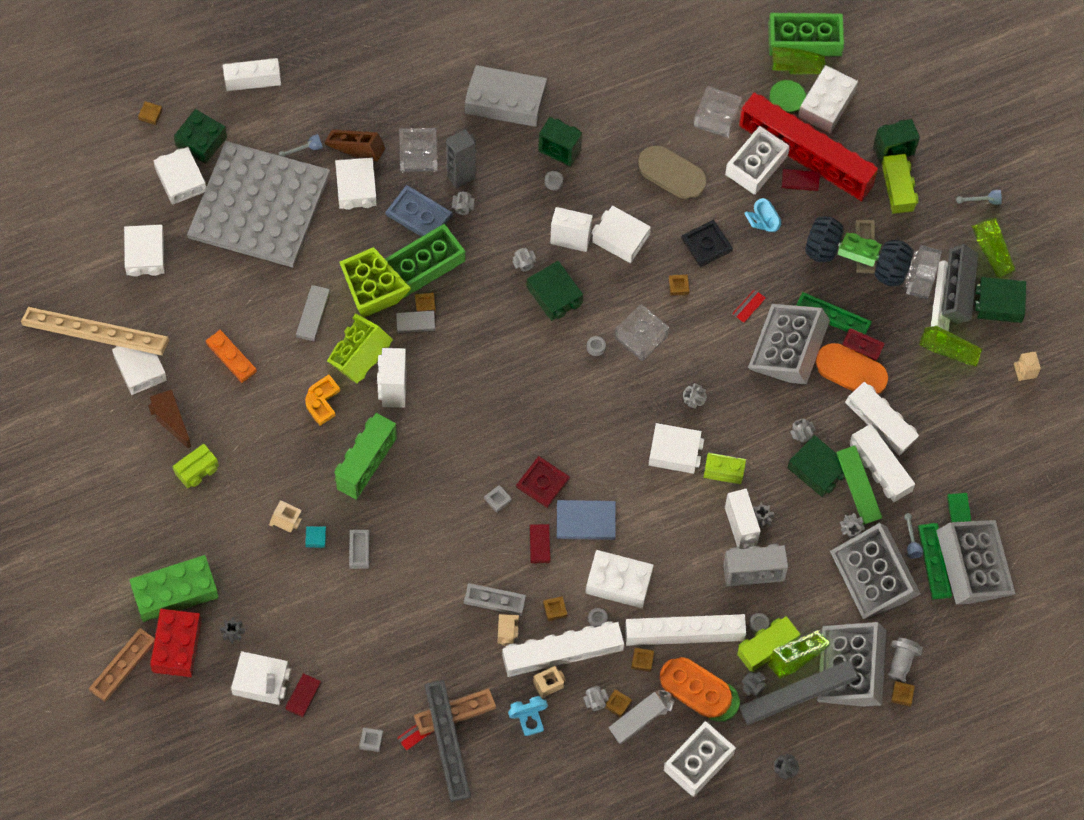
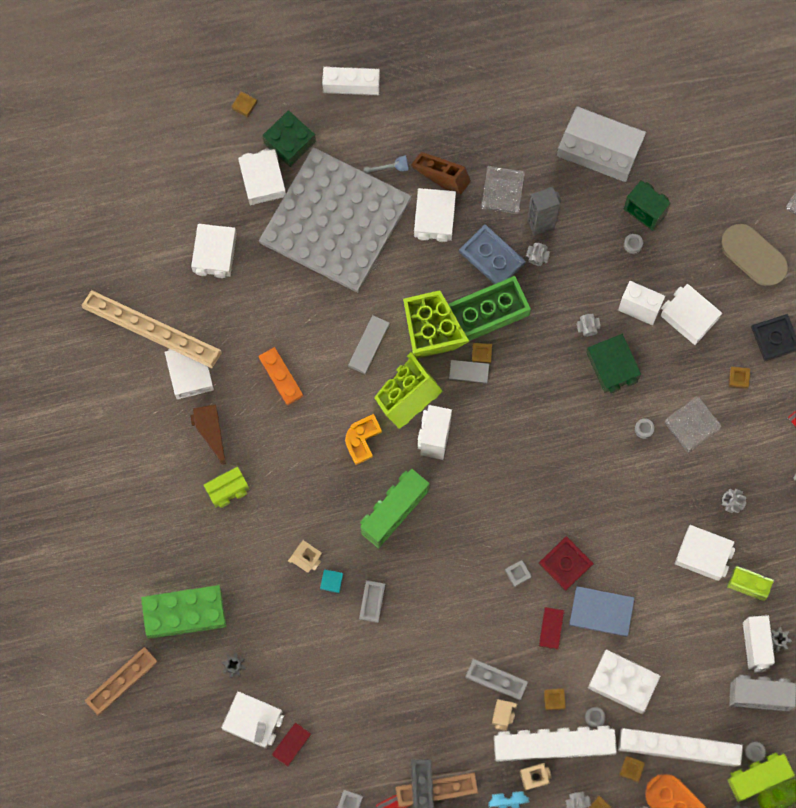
camera: 15 degrees right, 10 degrees up
red brick [150,609,202,677] -> none

